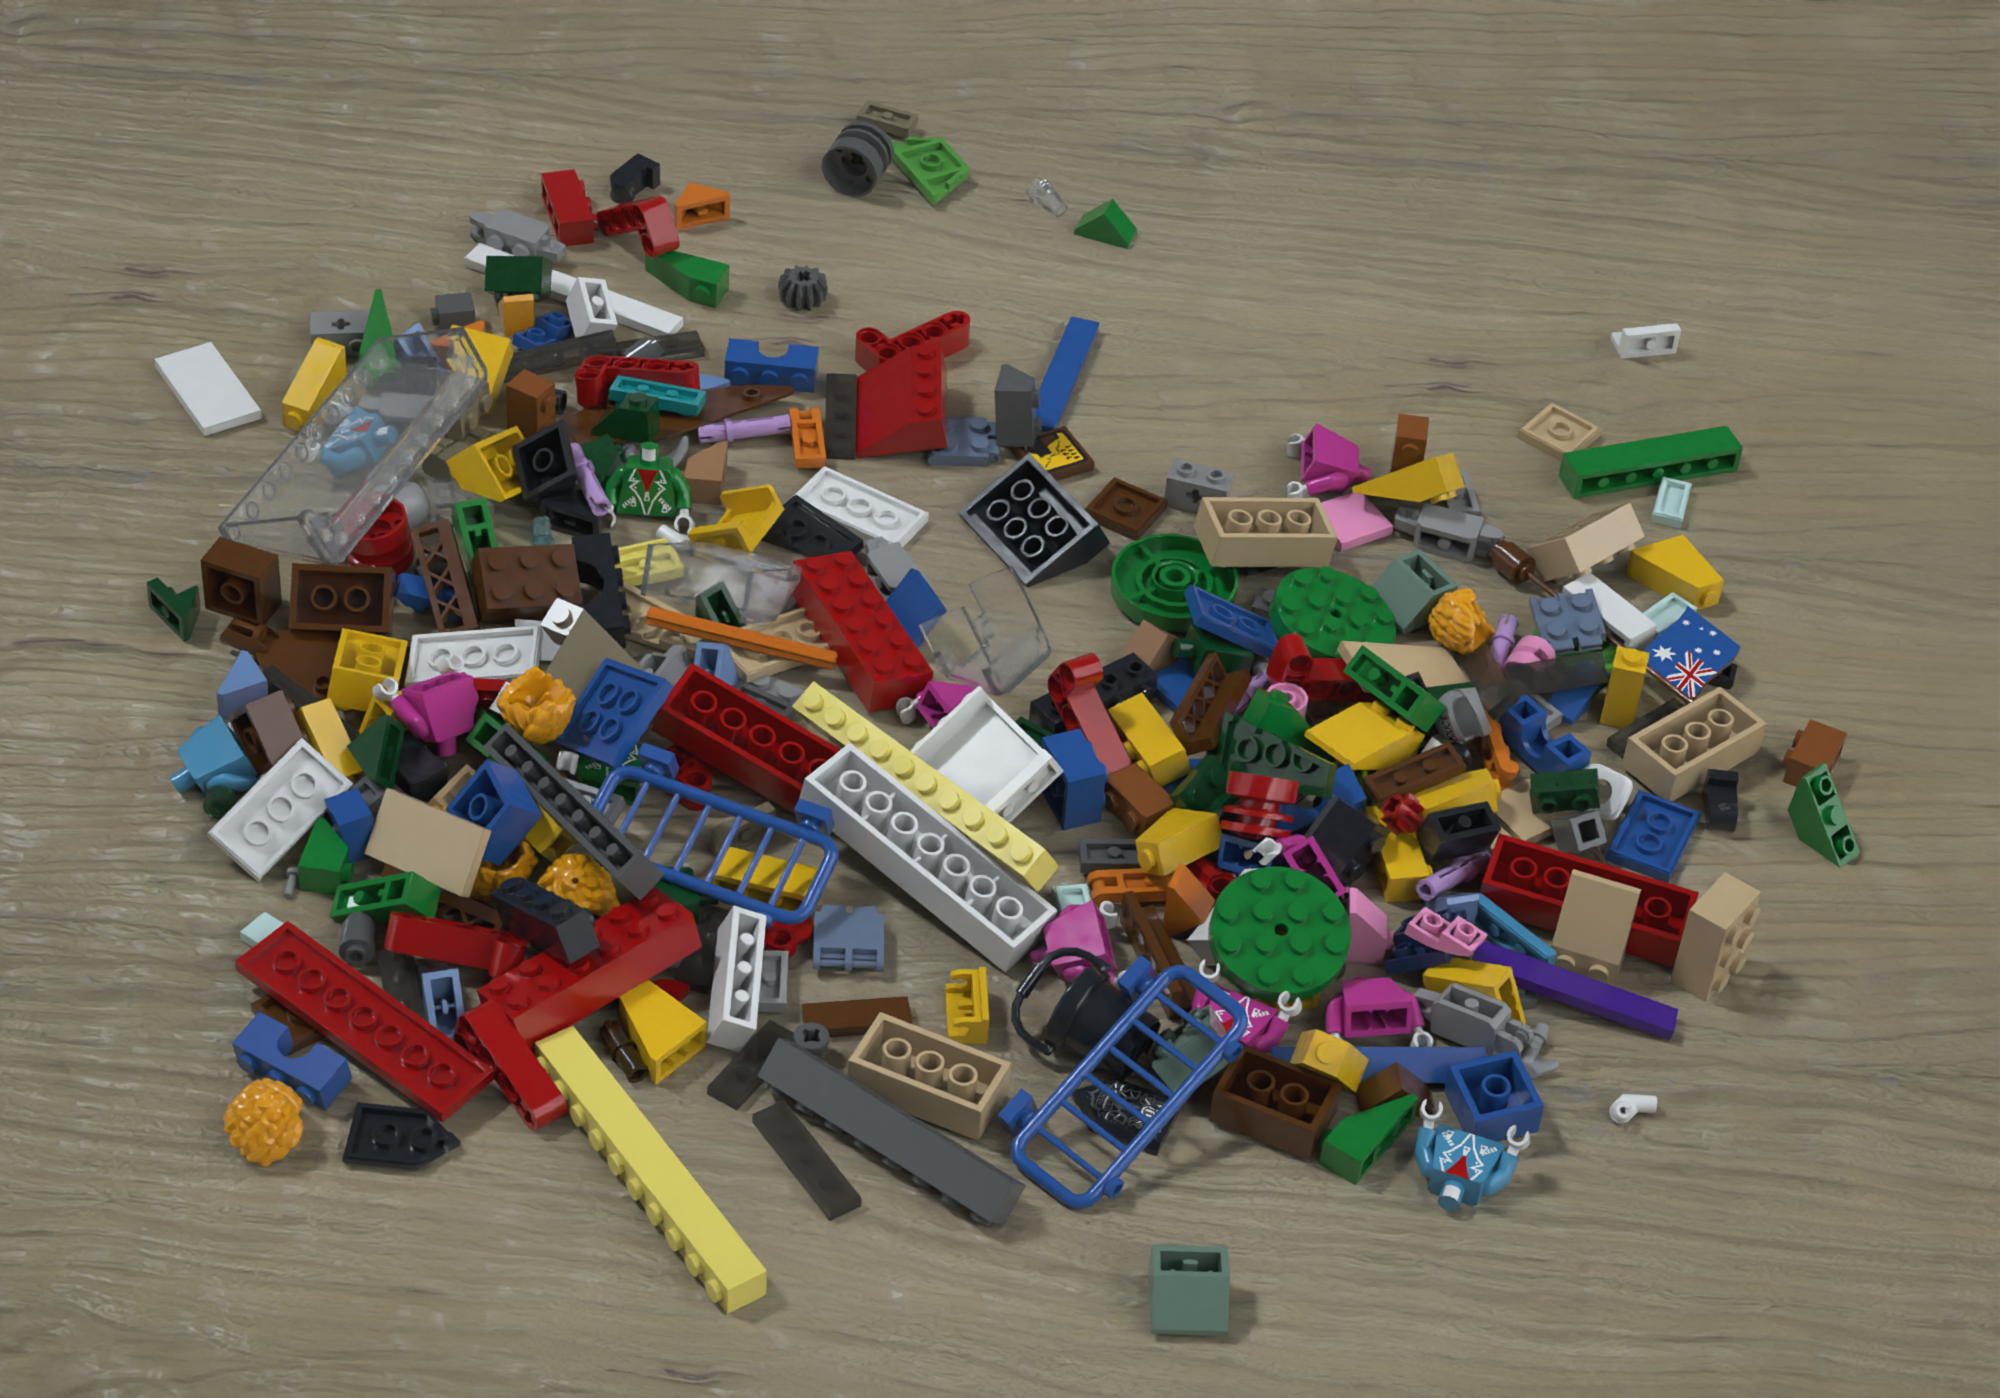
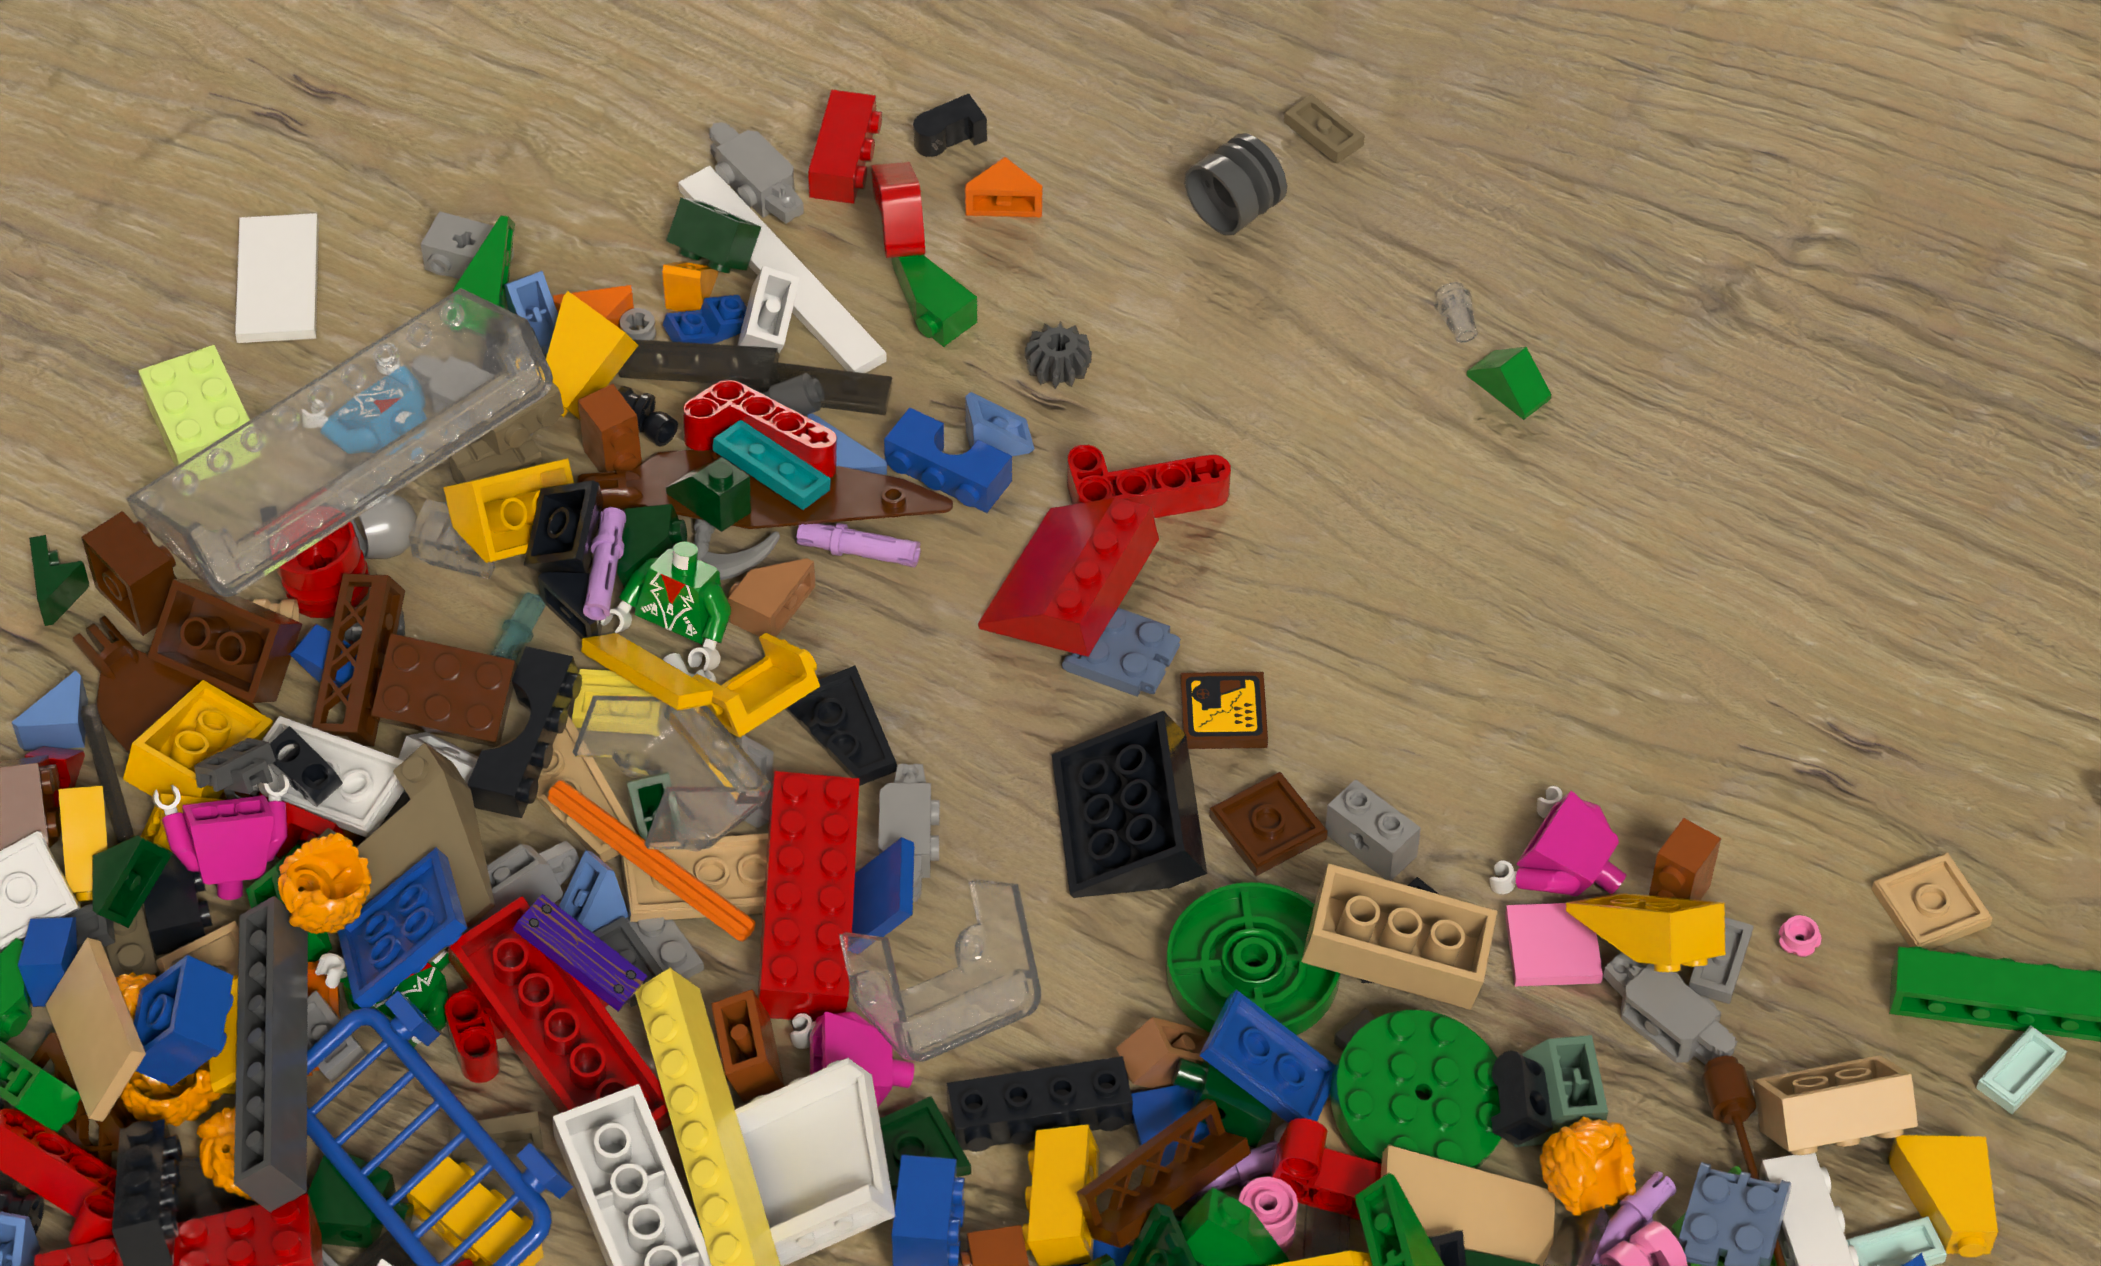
camera: 30 degrees right, 10 degrees up
yellow slope [281,337,348,435] -> none
dark grey brick [430,292,475,336] -> none
green slope [451,498,498,591] -> none
orange plate [789,407,826,469] -> none
white tile [794,466,929,547] -> none
clear smoke tile [825,373,857,460] -> none
bright green wing [888,136,970,205] -> none
dark grey slope [994,364,1042,447] -> none
blue tile [1036,316,1100,433] -> none
red beam [1047,653,1132,776] -> none
none -> yellowish green brick [138,345,260,485]
none -> dark grey piece [195,738,276,800]
none -> black leg [269,726,343,807]
none -> dark purple tile [513,894,647,1012]
none -> yellow tile [581,633,713,711]
none -> dark orange brick [711,989,785,1102]
none -> medium blue slope [965,392,1034,456]
none -> black leg [1491,1050,1553,1146]
none -> bright pink plate [1779,915,1821,957]

